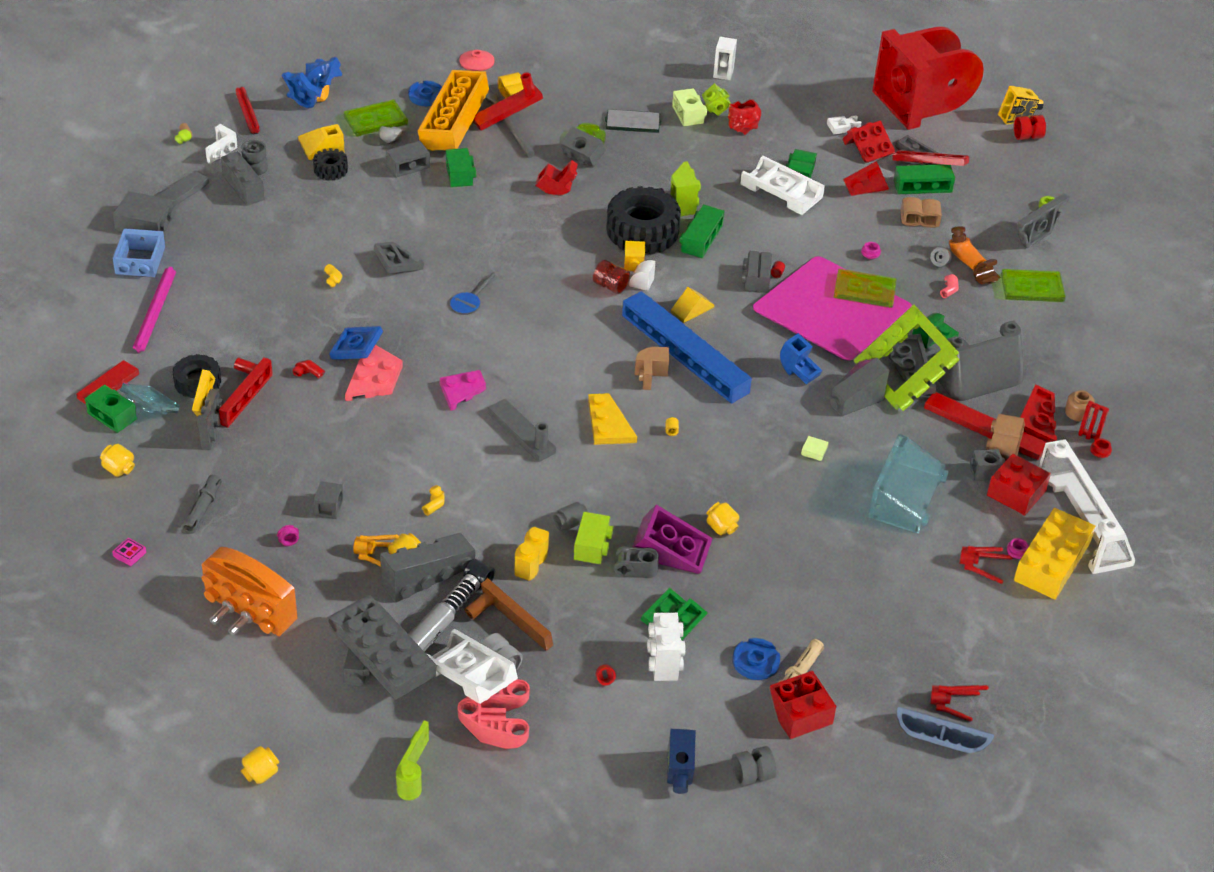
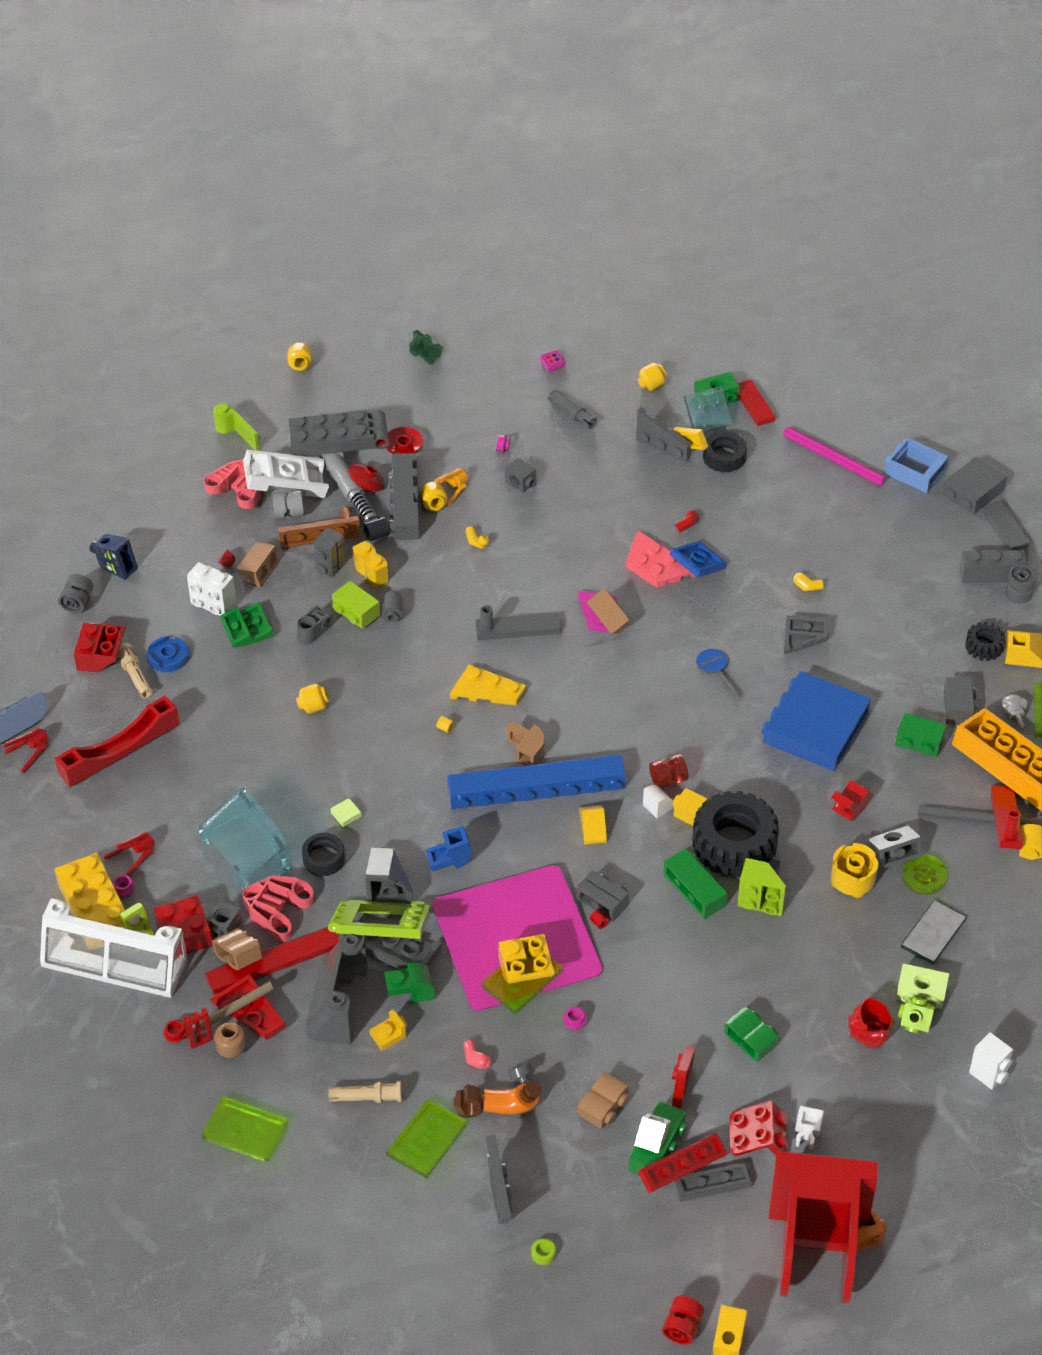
camera: 125 degrees right, 5 degrees up
orange piece [202,547,298,637] -> none
red piece [219,357,273,428] -> none
magenta slope [632,505,713,574] -> none
white piece [740,156,825,215] -> none
none -> red arch [55,695,180,787]
none -> lime piece [120,902,154,952]
none -> dark tan bar [192,981,274,1035]
none -> clear neon green tile [201,1096,288,1162]
none -> medium nougat hinge [236,542,280,588]
none -> coral connector [242,875,314,942]
none -> black tyre [302,833,345,876]
none -> dark grey brick [314,528,345,578]
none -> tan pin [329,1081,402,1103]
none -> red dish [348,463,385,492]
none -> yellow bracket [369,1009,407,1051]
none -> red dish [386,427,423,454]
none -> clear green hips [409,330,443,365]
none -> yellow slope [498,934,555,984]
none -> medium nougat hinge [587,588,632,635]
none -> white brick [635,1113,671,1153]
none -> blue brick [762,671,871,771]
none -> yellow brick [831,843,878,898]

